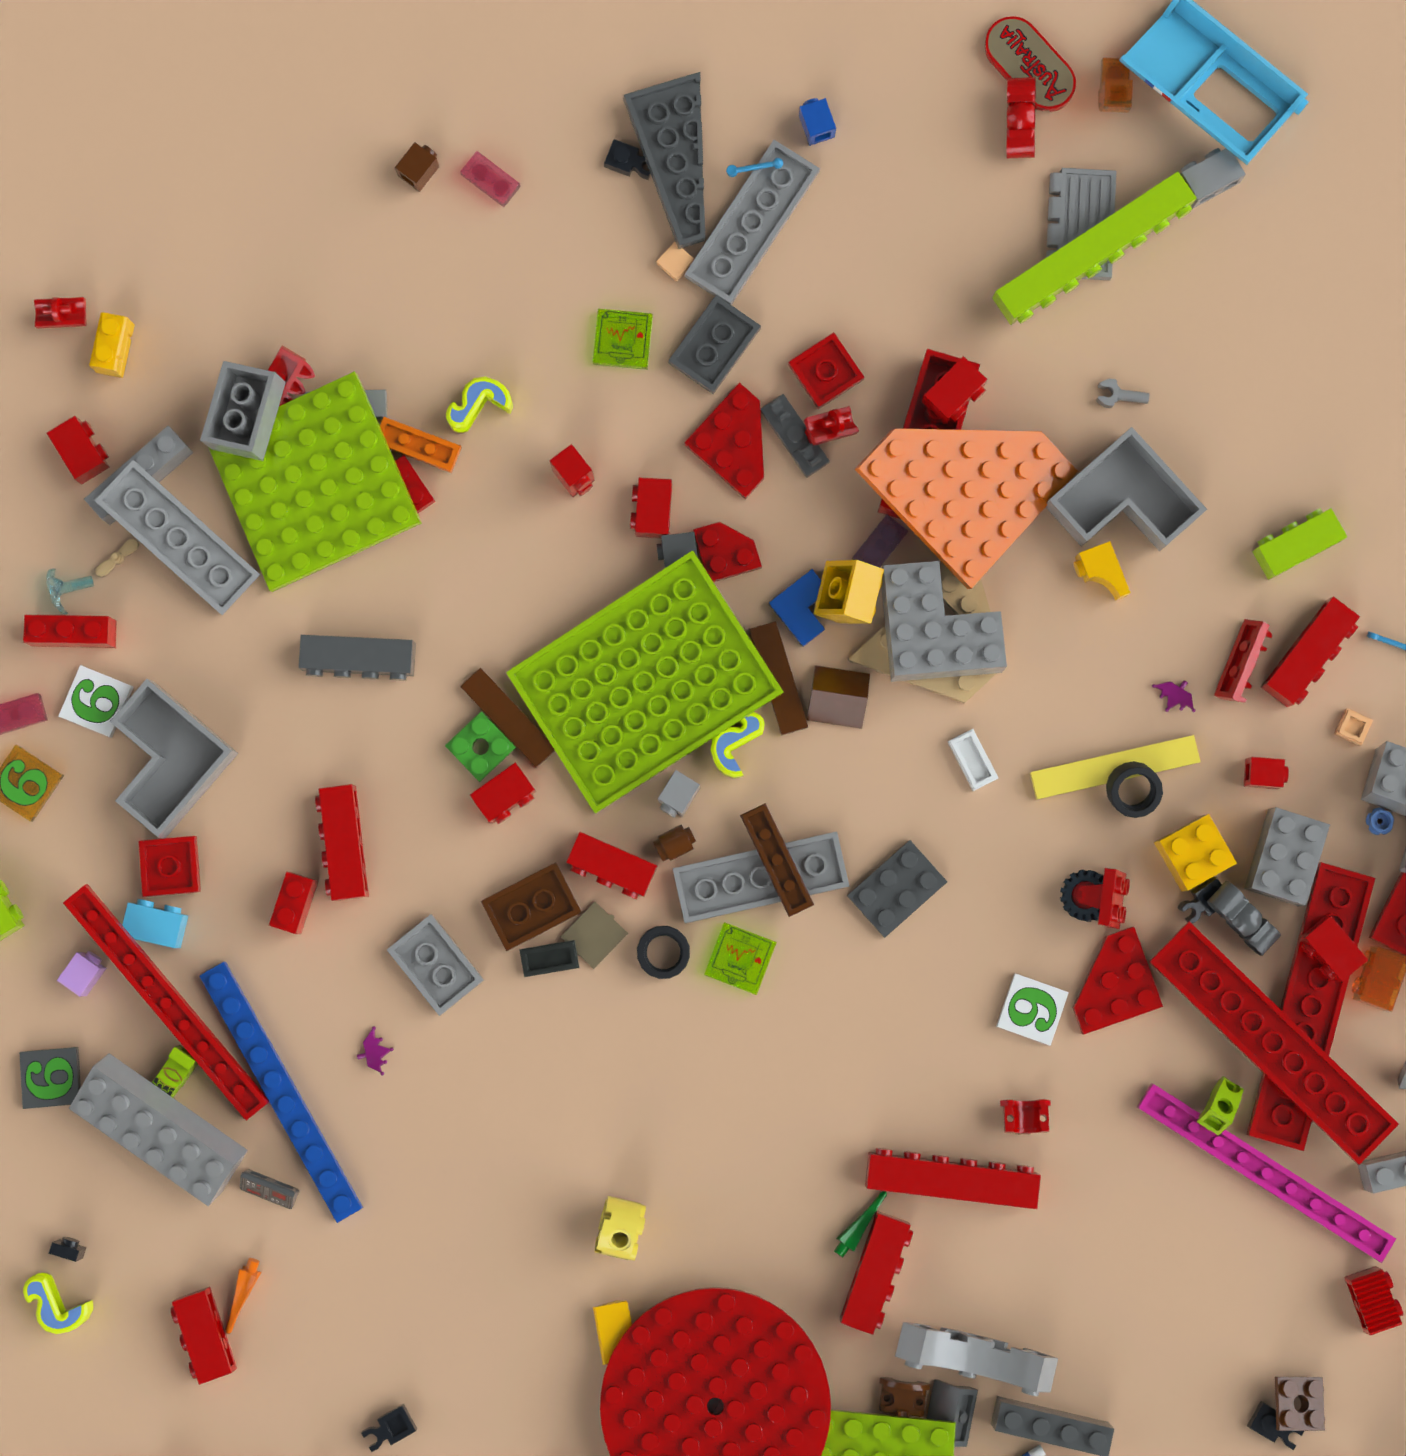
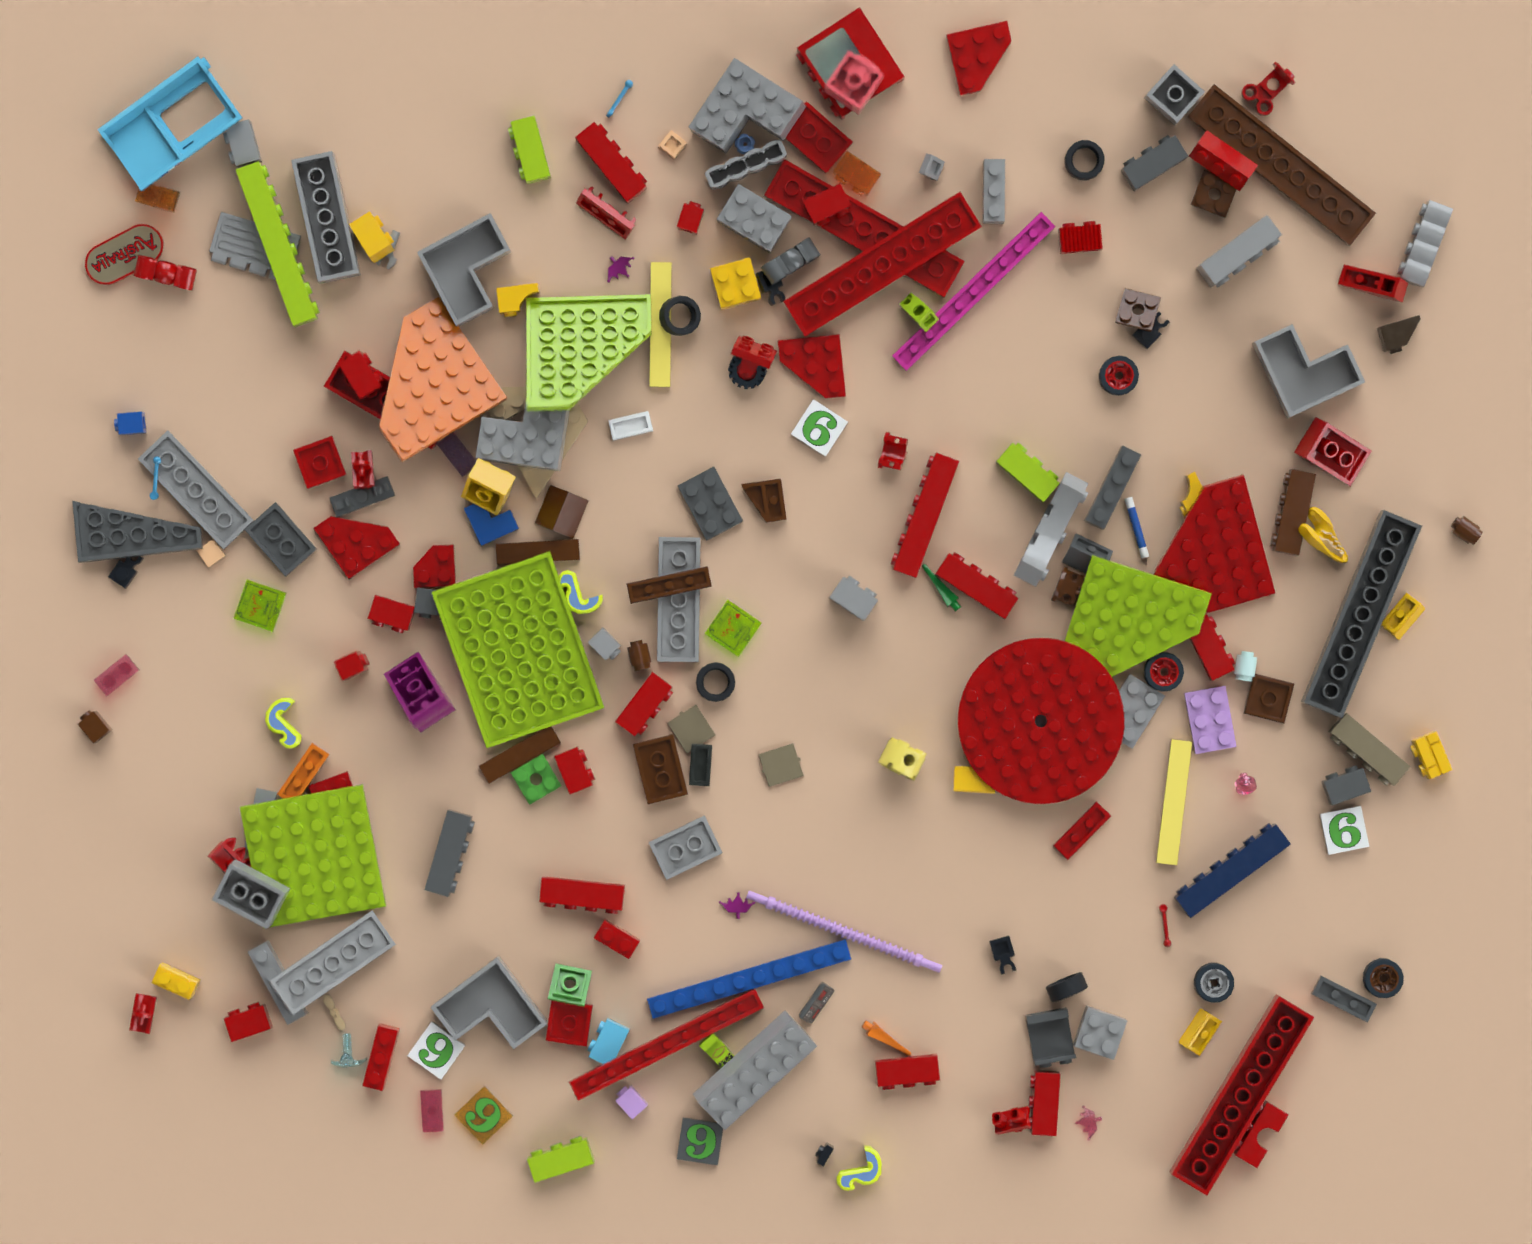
camera: 75 degrees left, 5 degrees up
none -> light grey brick [291,151,361,284]
none -> yellow brick [349,211,395,263]
none -> magenta brick [384,652,456,733]
none -> lime plate [526,294,652,411]
none -> bright green piece [548,963,592,1007]
none -> light grey brick [705,140,787,190]
none -> reddish brown wing [742,479,787,523]
none -> lavender hose [746,891,942,973]
none -> dark tan piece [759,743,804,787]
none -> light grey brick [829,576,878,621]
none -> lime brick [996,443,1060,503]
none -> wheel [1099,356,1139,396]

